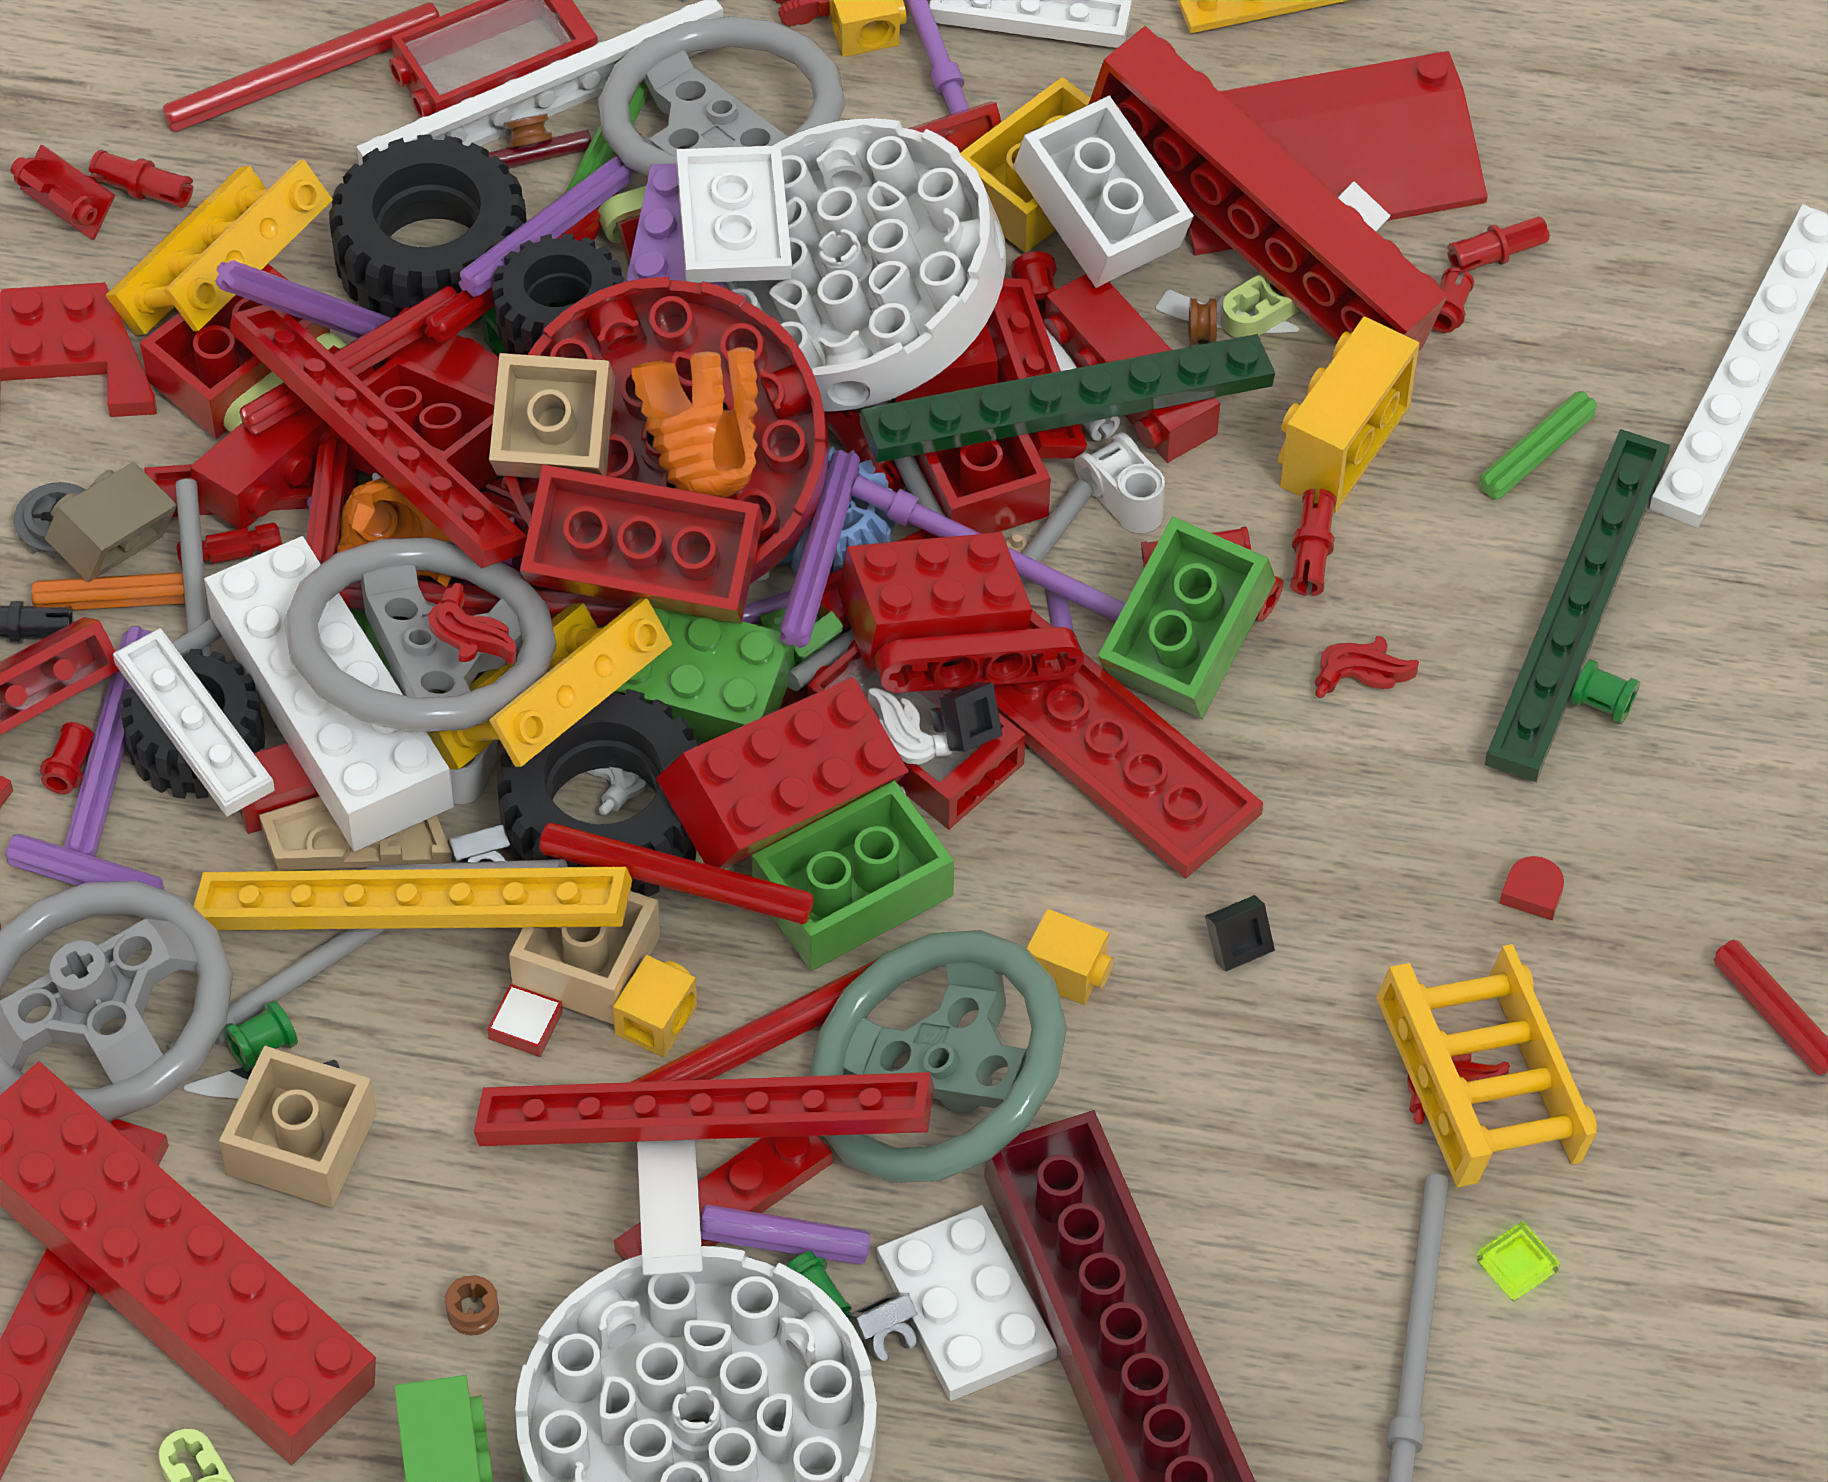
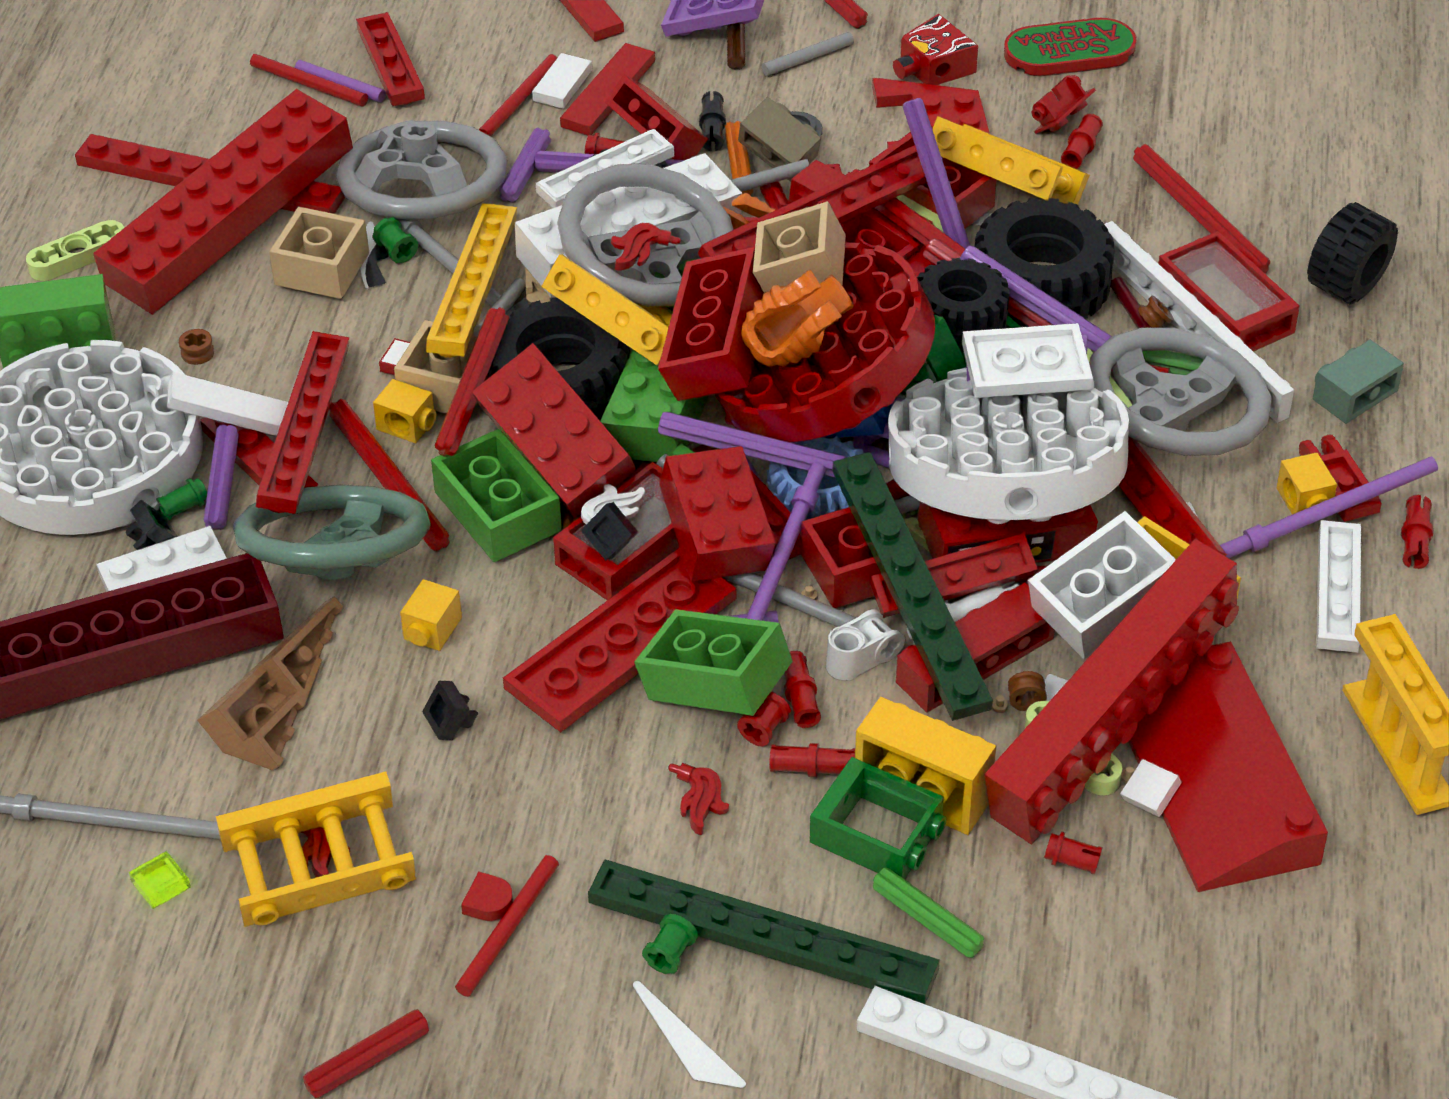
camera: 90 degrees right, 10 degrees down
red beam [874,627,1084,693] -> none
red axle [1447,216,1550,275] -> none
none -> medium nougat wedge [197,596,343,770]
none -> red bar [455,855,559,997]
none -> white sticker [633,981,746,1088]
none -> green window [810,757,947,879]

